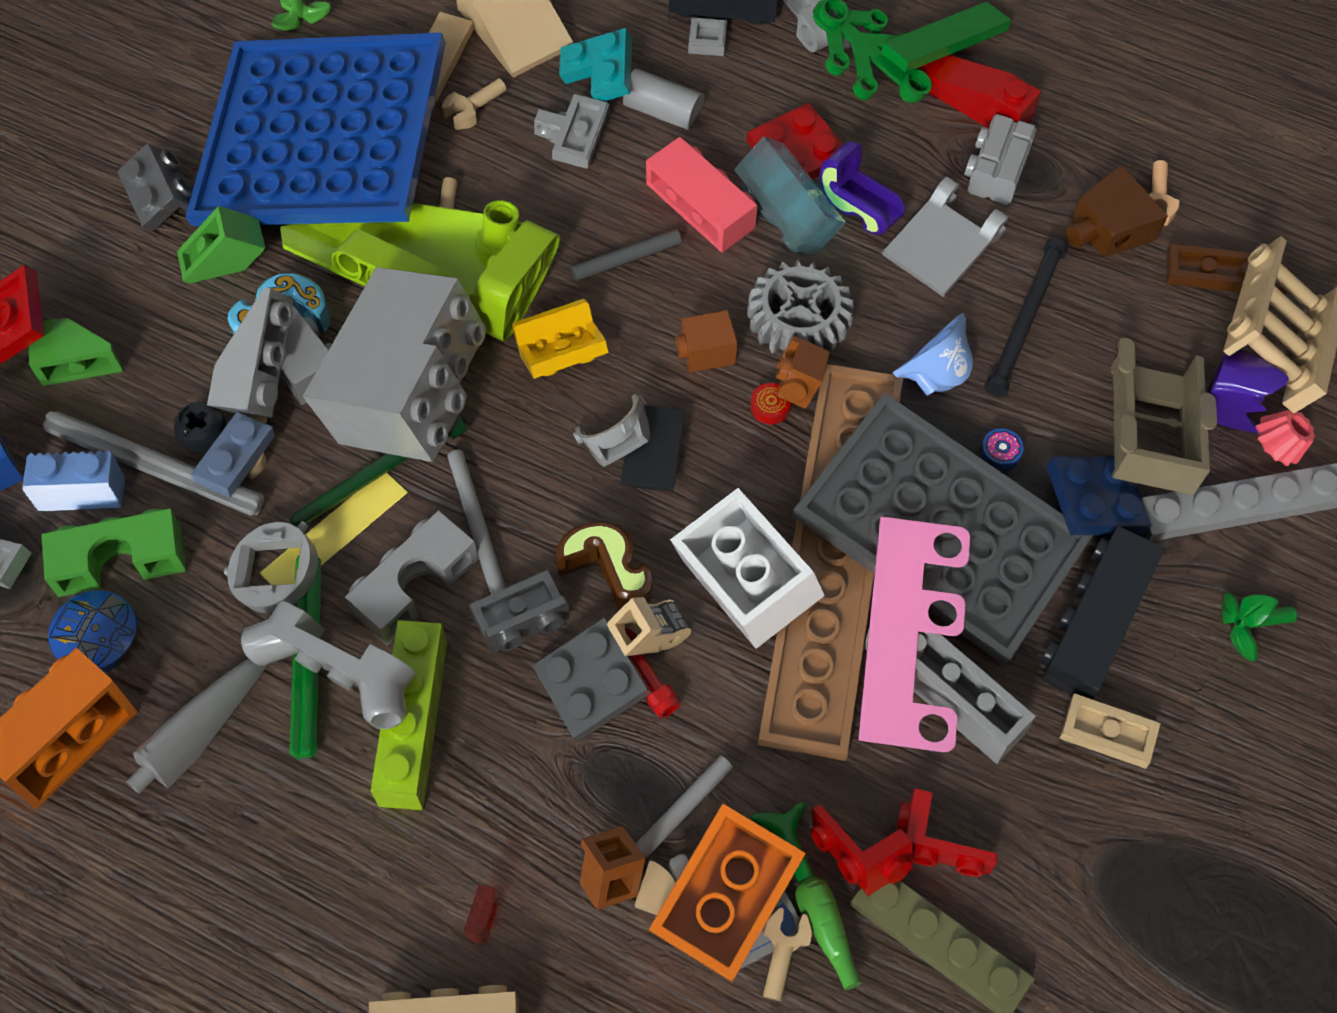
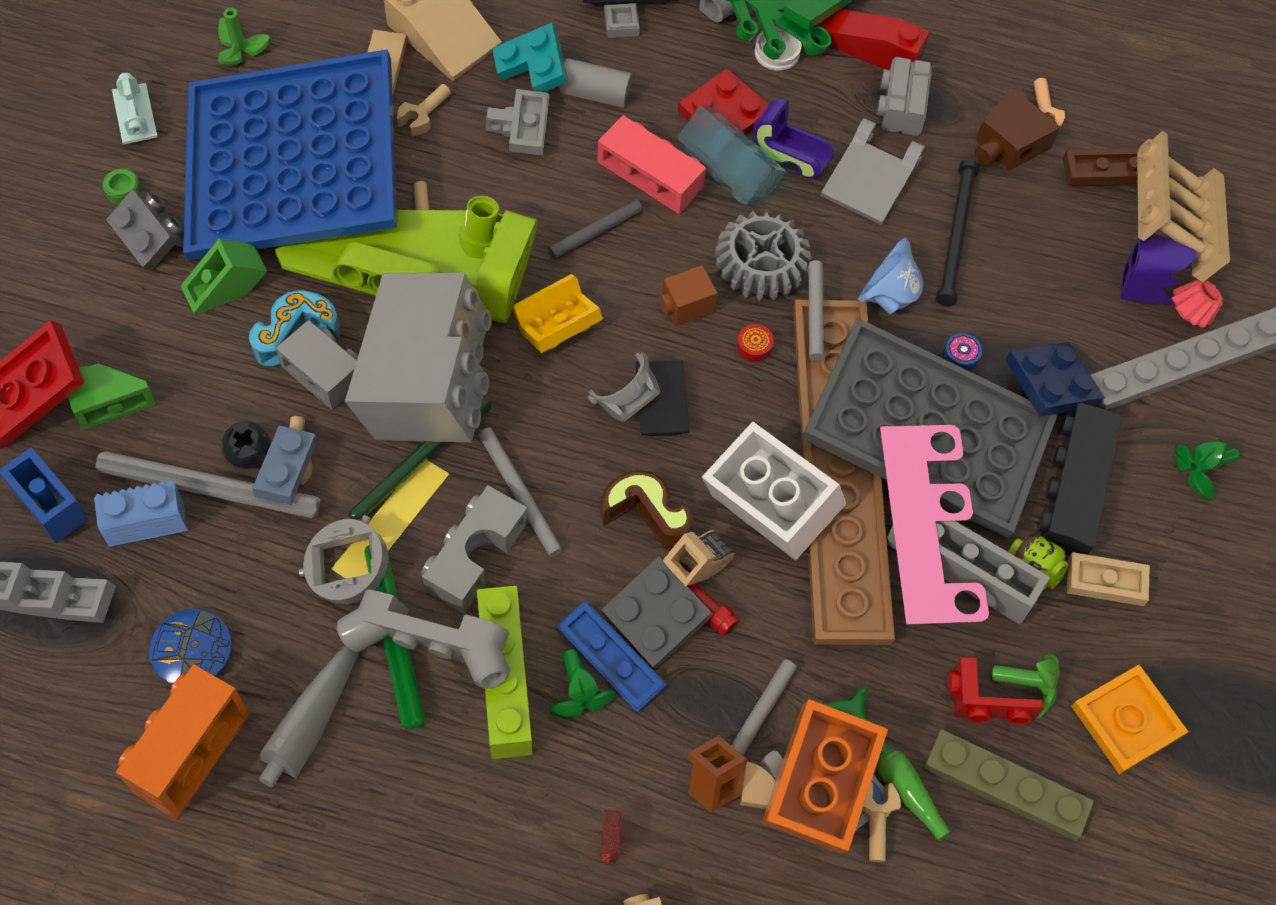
camera: 15 degrees left, 0 degrees up
bright green arch [41,508,186,597] -> none
light grey slope [207,288,294,418] -> none
flat silver bracket [469,570,570,654] -> none
dark orange brick [775,335,830,409] -> none
red bracket [810,804,913,896] -> none
dark tan piece [1111,338,1217,495] -> none
none -> bright green tile [102,169,141,204]
none -> light aqua hinge [112,73,158,145]
none -> green plant [549,649,617,718]
none -> blue tile [556,600,667,714]
none -> white piece [754,26,802,71]
none -> light grey bar [808,260,824,361]
none -> bright green plant [992,654,1060,719]
none -> lime head [1008,534,1068,591]
none -> light orange plate [1071,665,1188,775]

